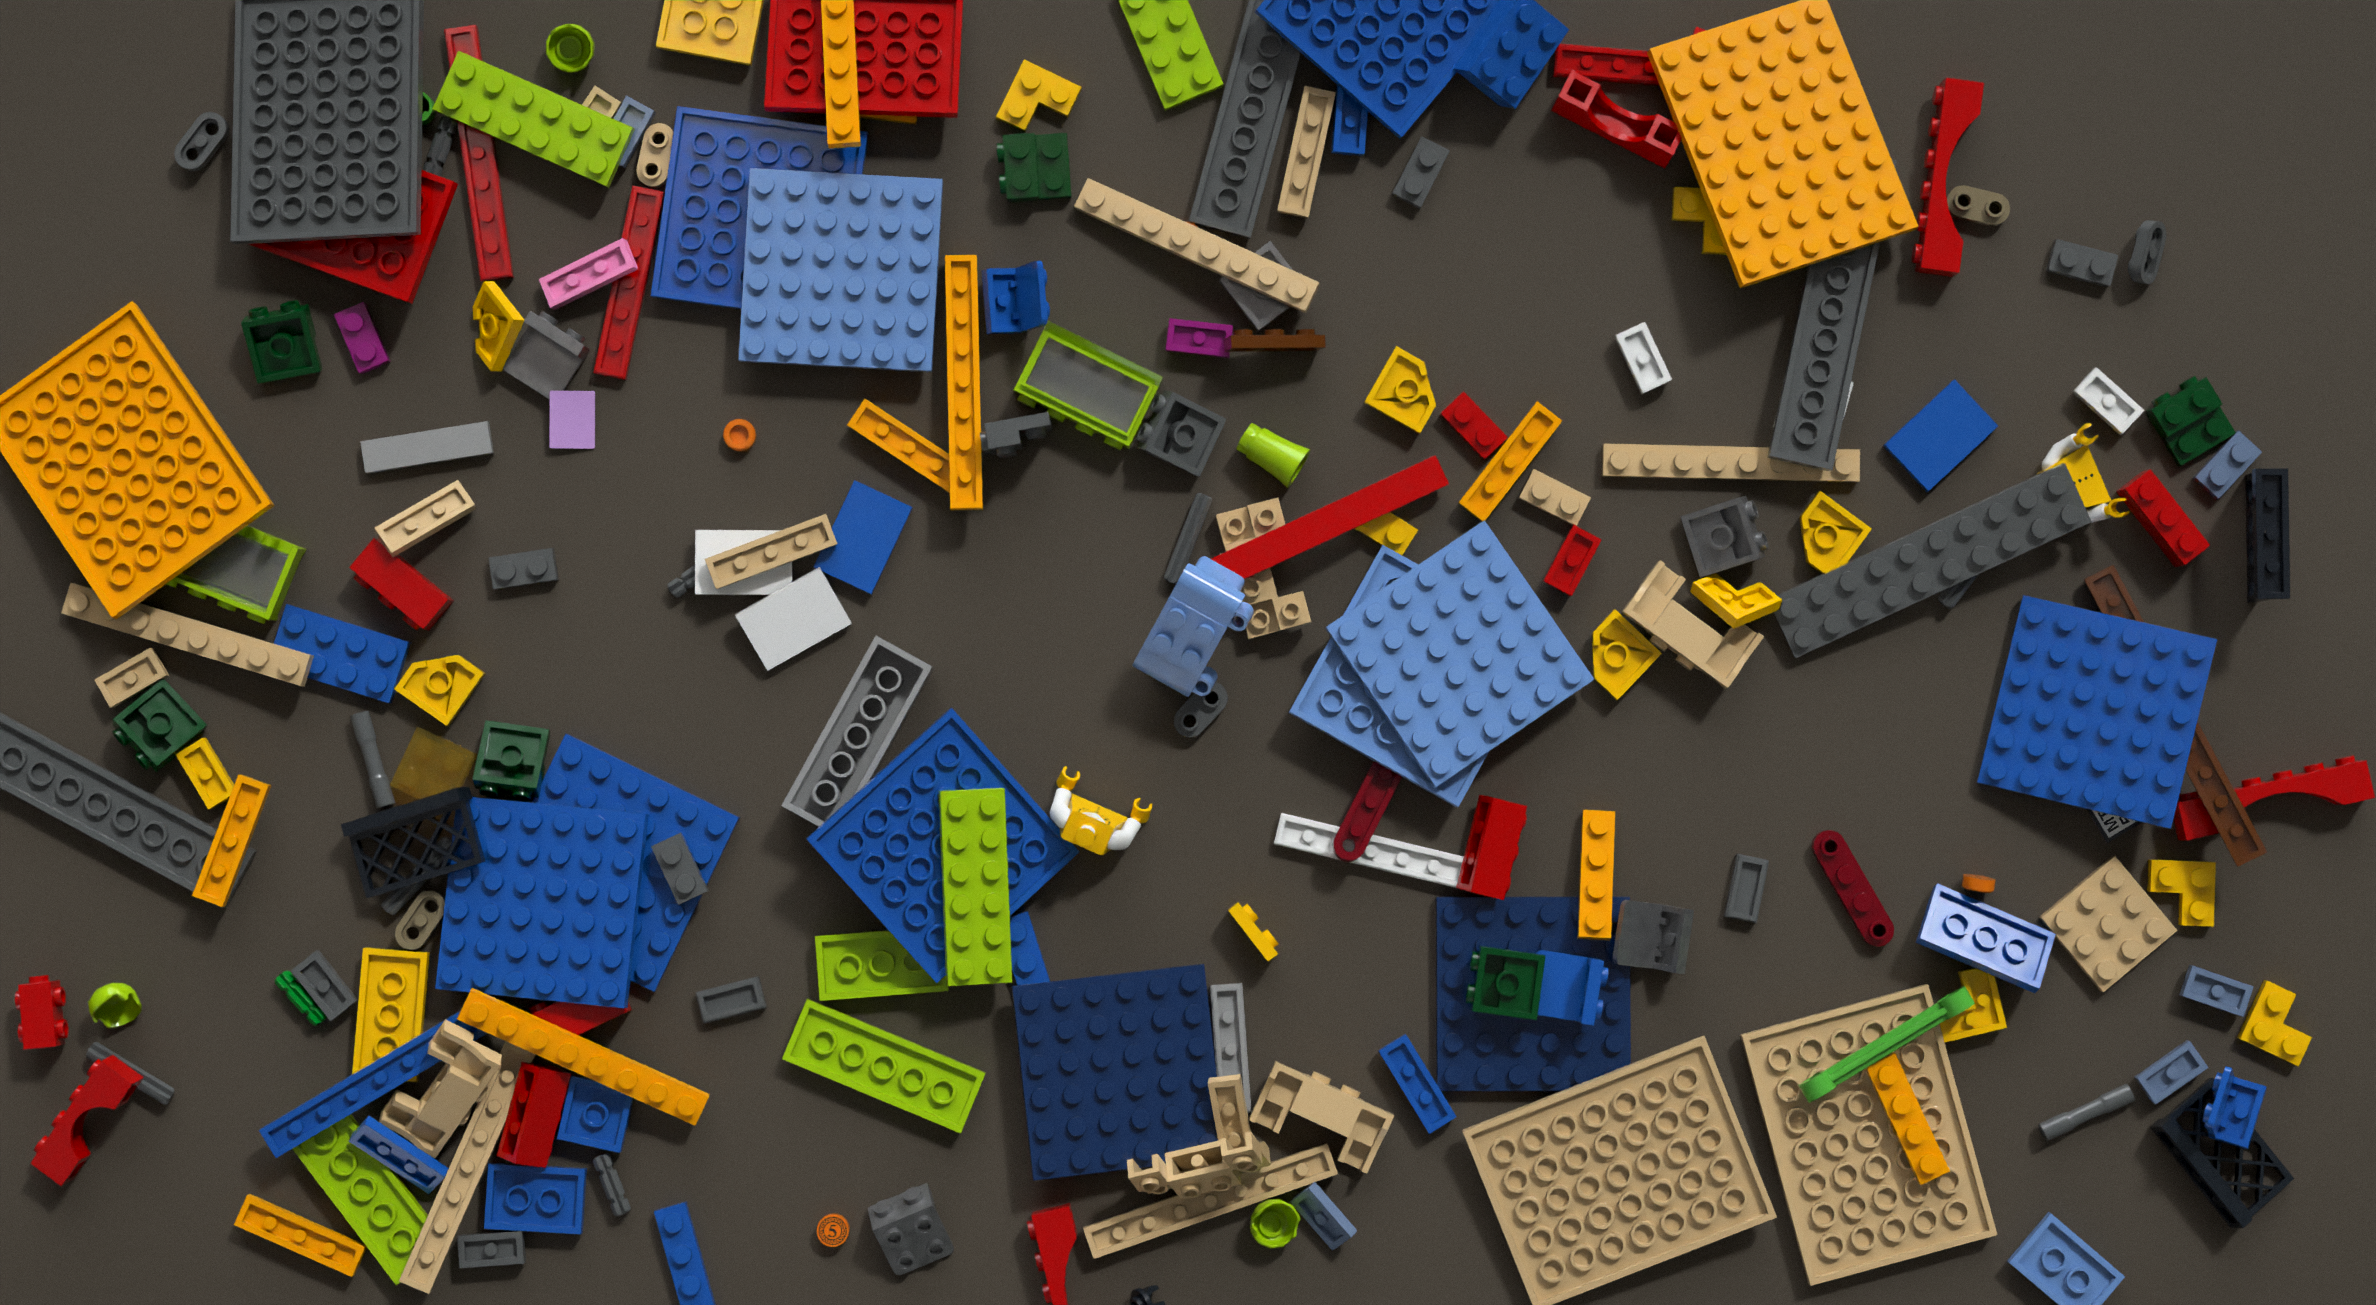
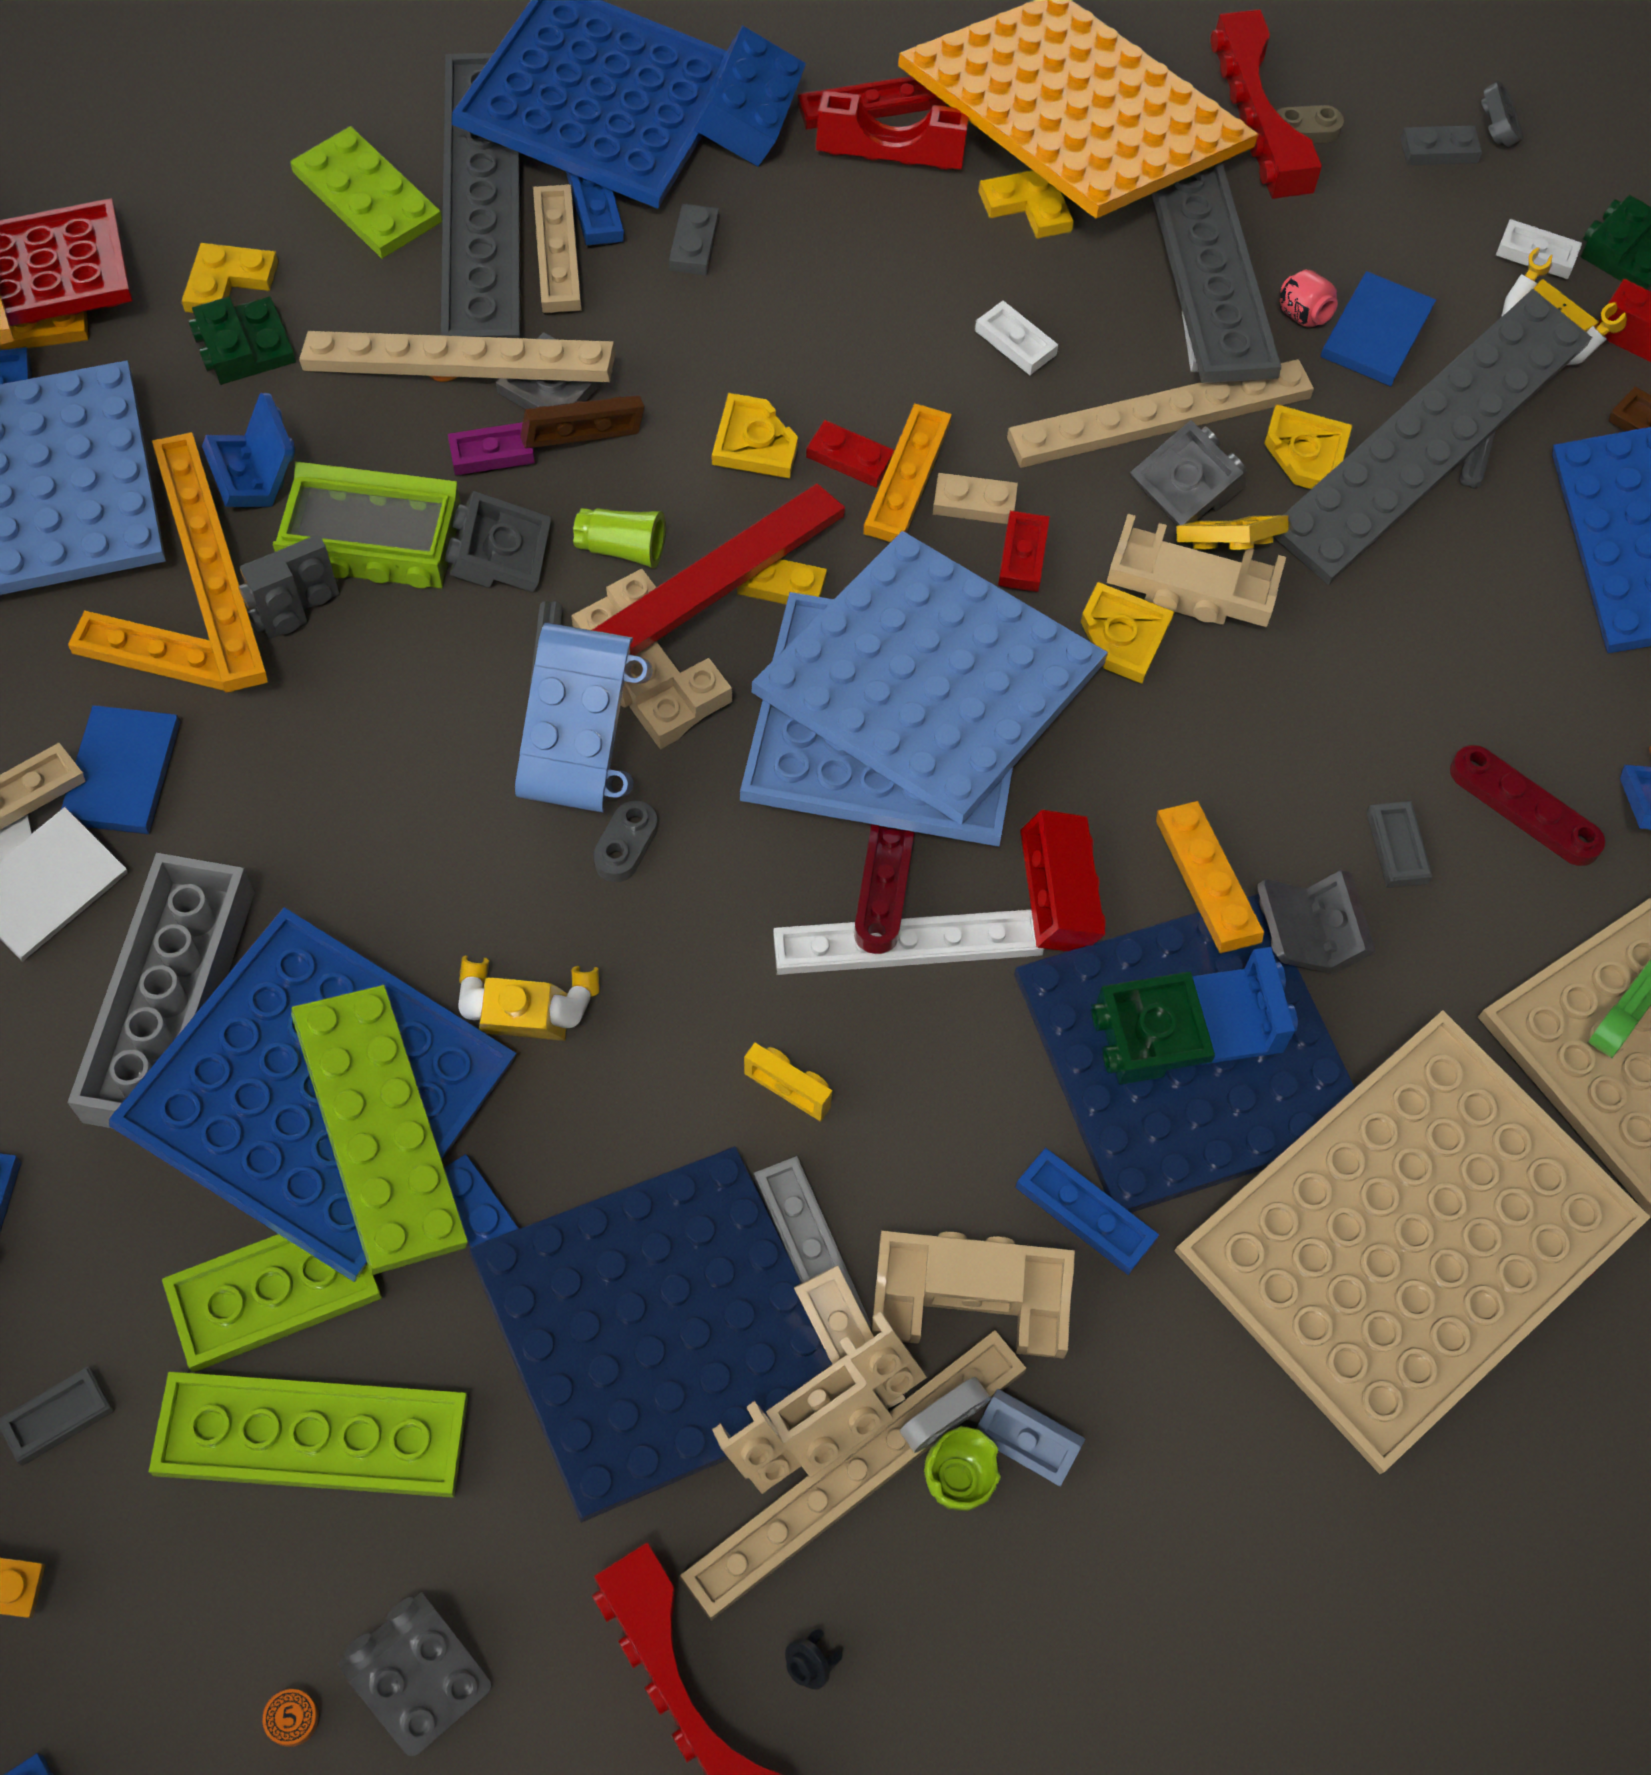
camera: 20 degrees left, 25 degrees down
none -> light grey beam [900,1377,991,1453]
none -> coral head [1280,269,1338,328]

